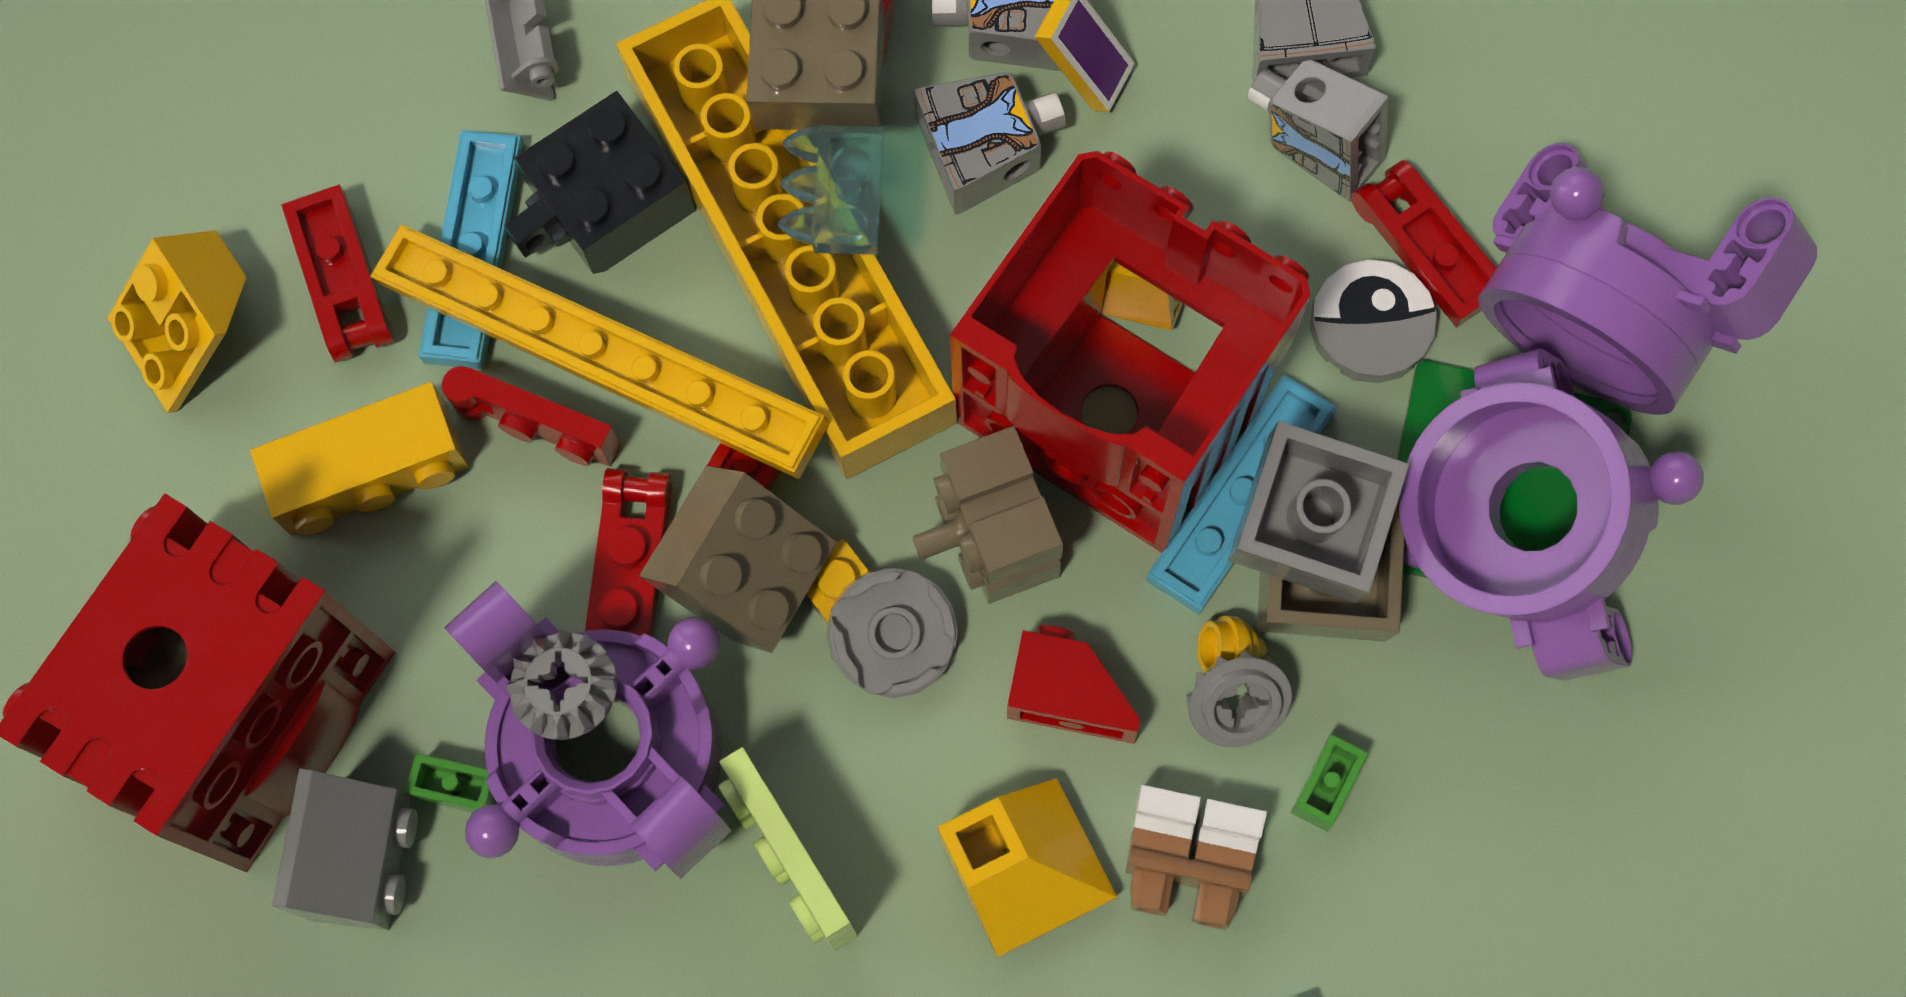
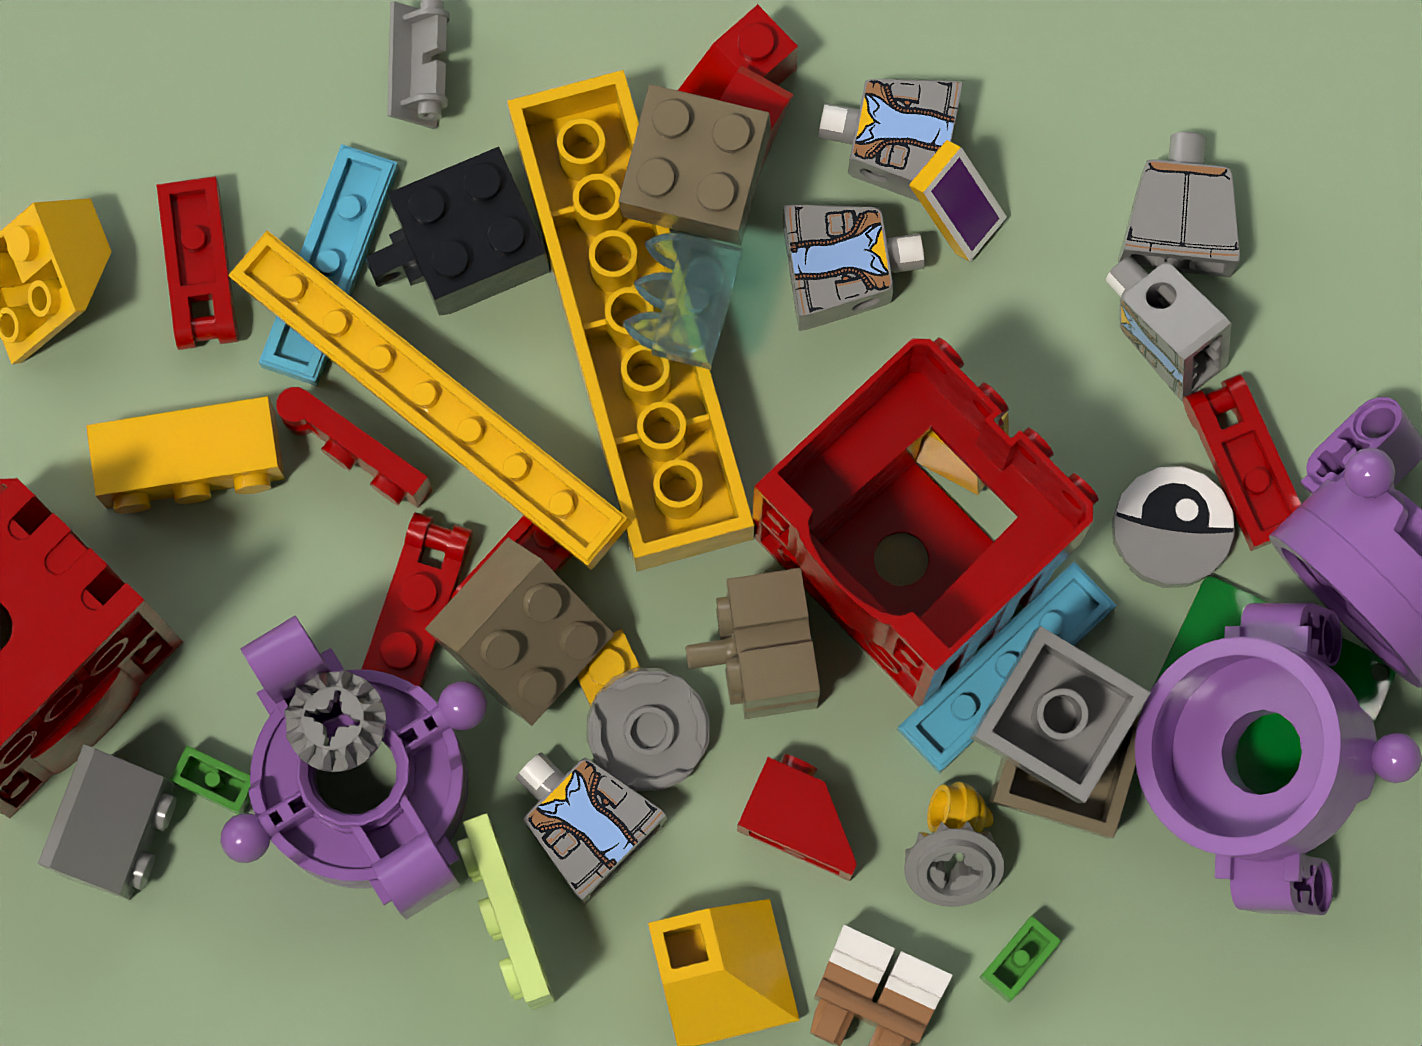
camera: 10 degrees right, 5 degrees up
none -> torso [516,752,667,905]

